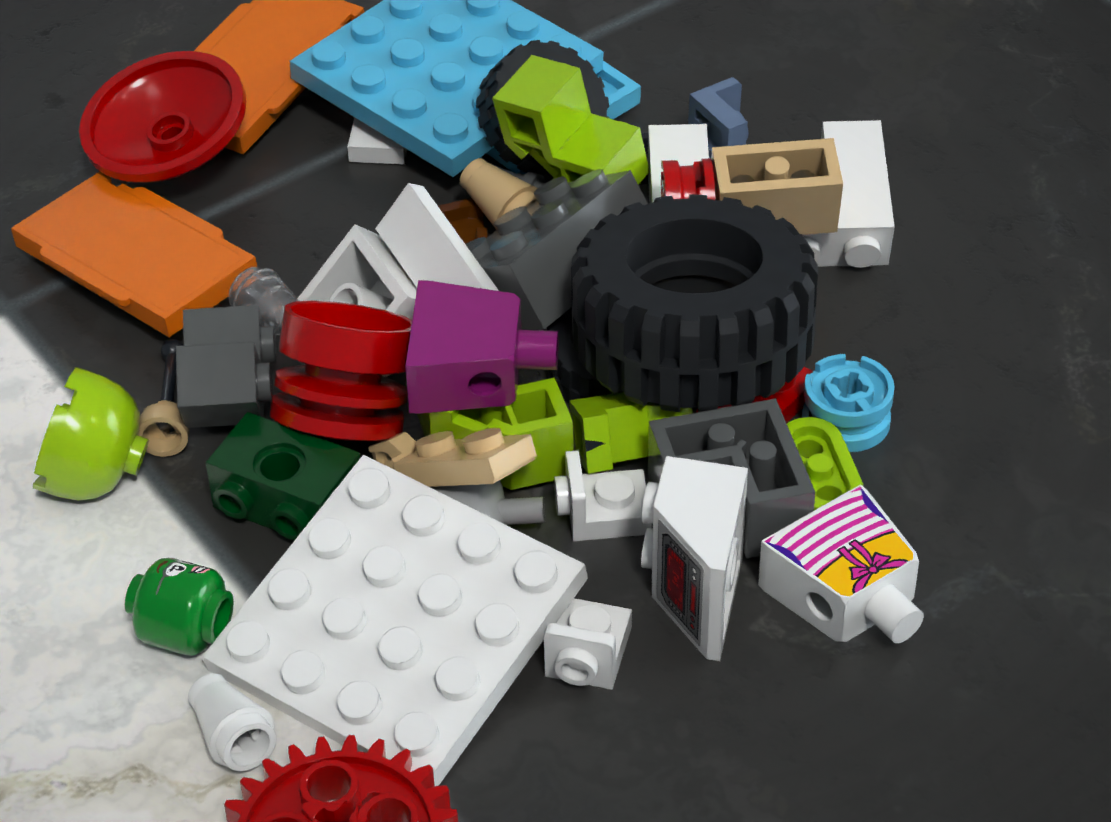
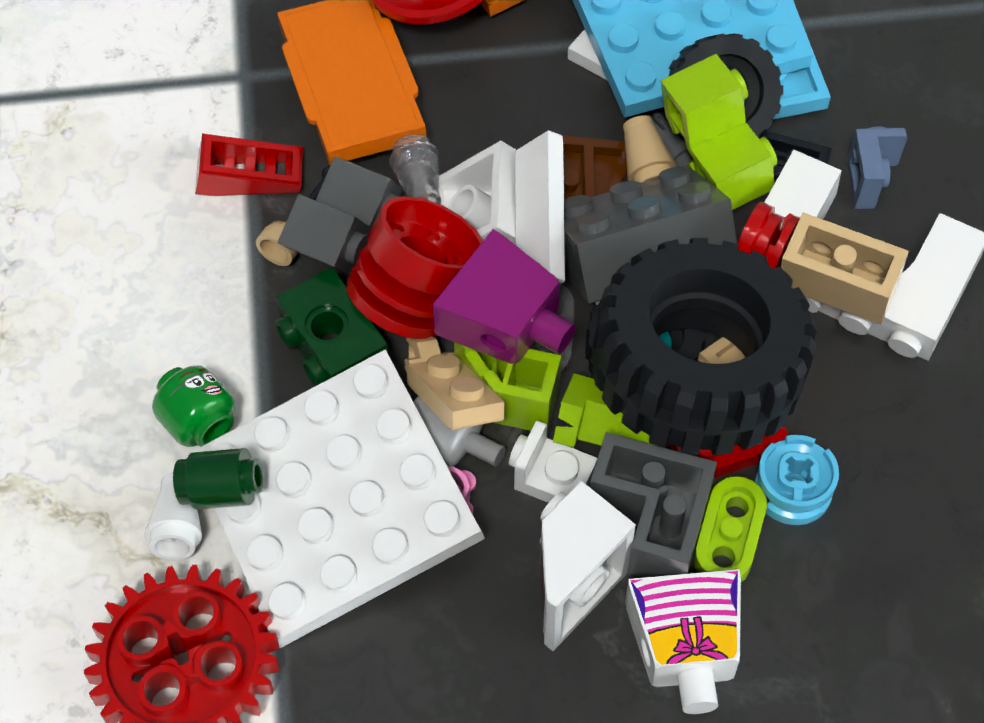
camera: 30 degrees right, 15 degrees up
lime cylinder [33,367,149,501] -> none
white bracket [544,598,632,690] -> none
none -> dark green brick [173,448,263,510]
none -> red slope [195,133,303,196]

